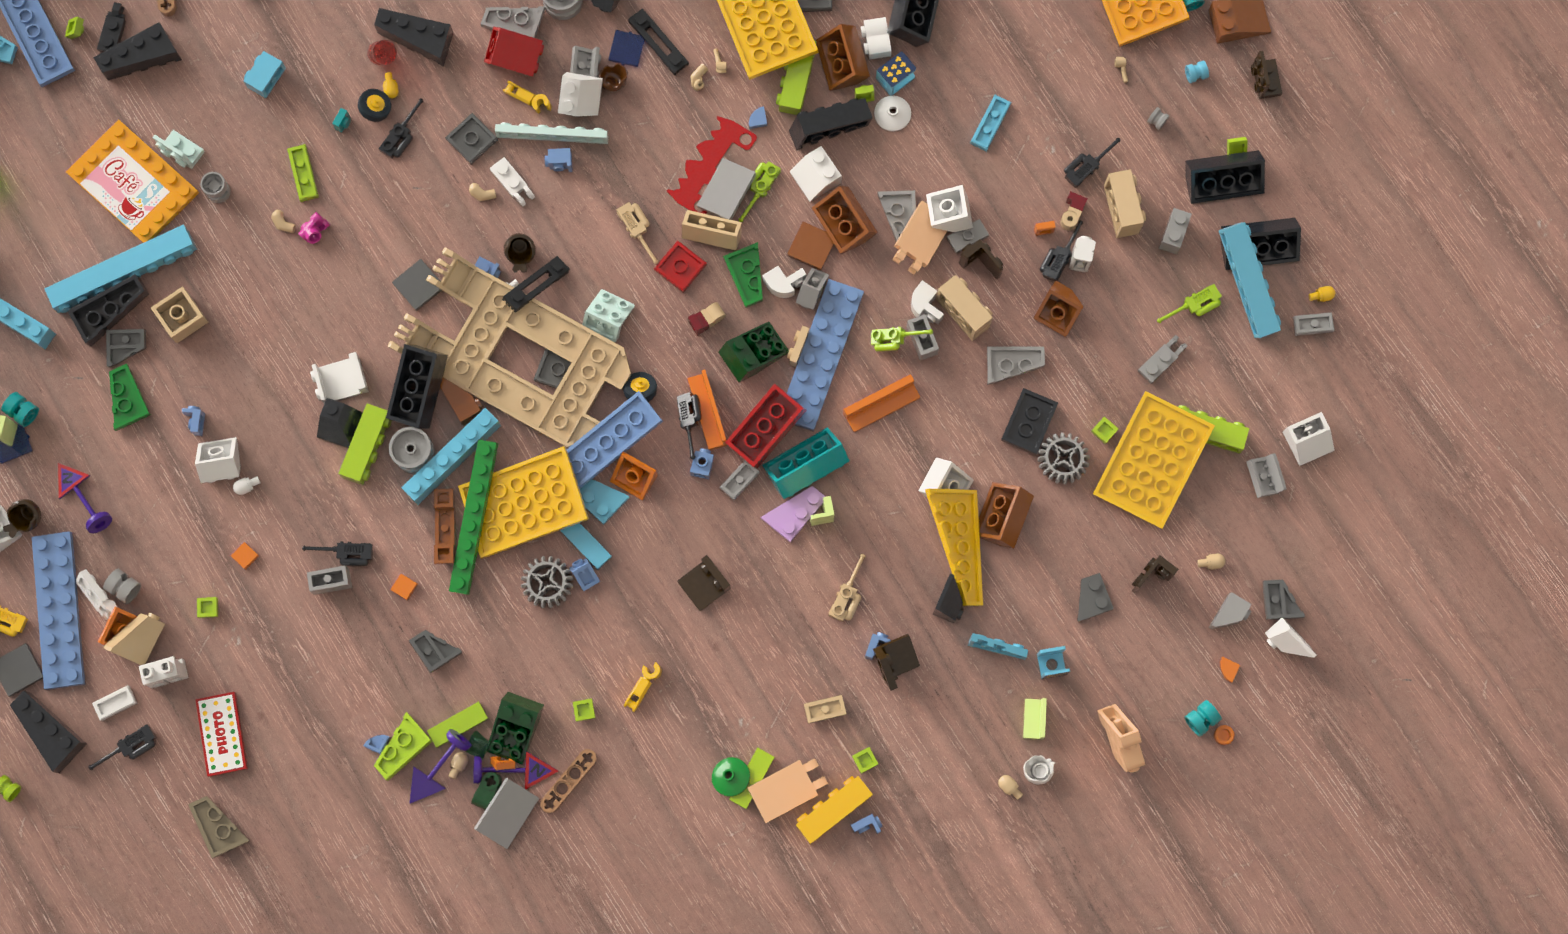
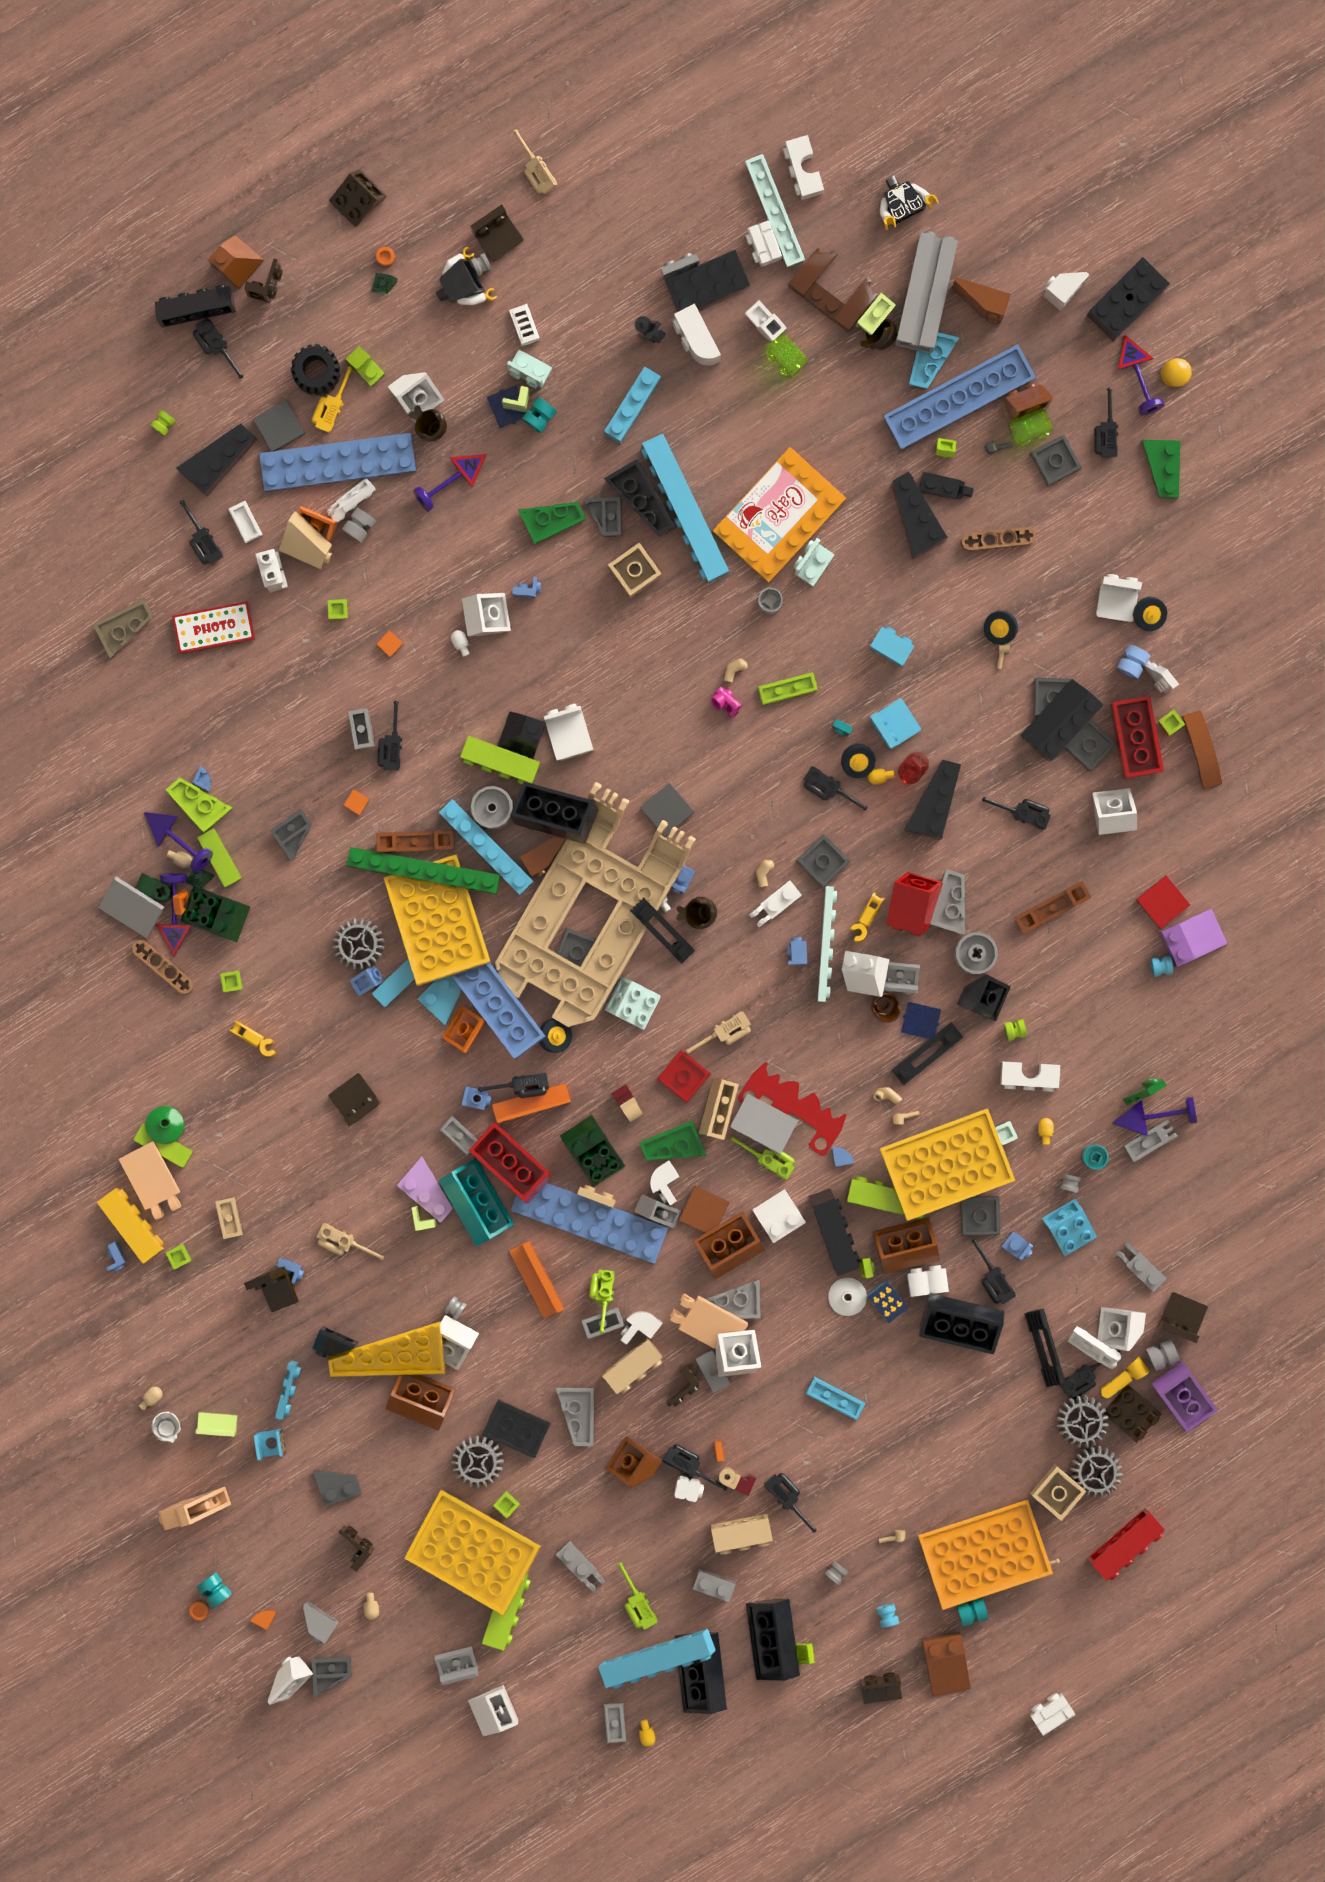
camera: 85 degrees right, 10 degrees up
none -> light grey wheel [444,1296,467,1320]
none -> medium azure bracket [869,698,921,751]

